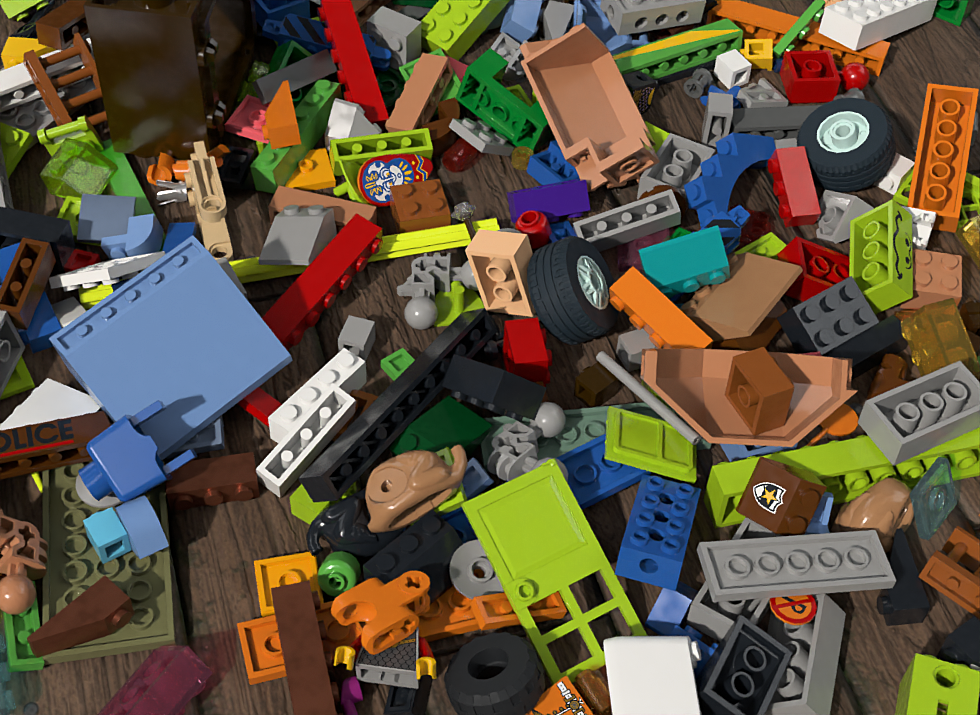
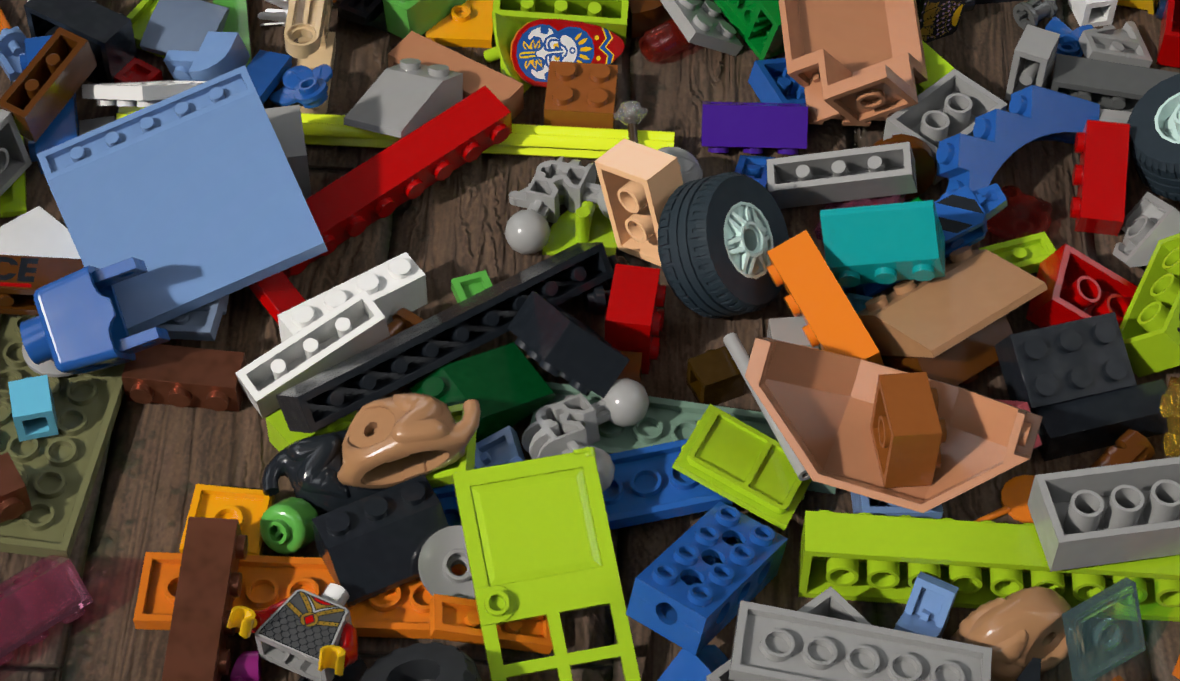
camera: 20 degrees right, 0 degrees up
medium blue brick [115,495,169,559] -> none
orange piece [331,571,430,655] -> none
light grey brick [338,315,376,361] -> none
clear yellow bush [511,146,534,170] -> none
red head [515,210,552,249] -> none
reddish brown slope [736,456,827,536] -> none
none -> blue plate [269,64,333,109]

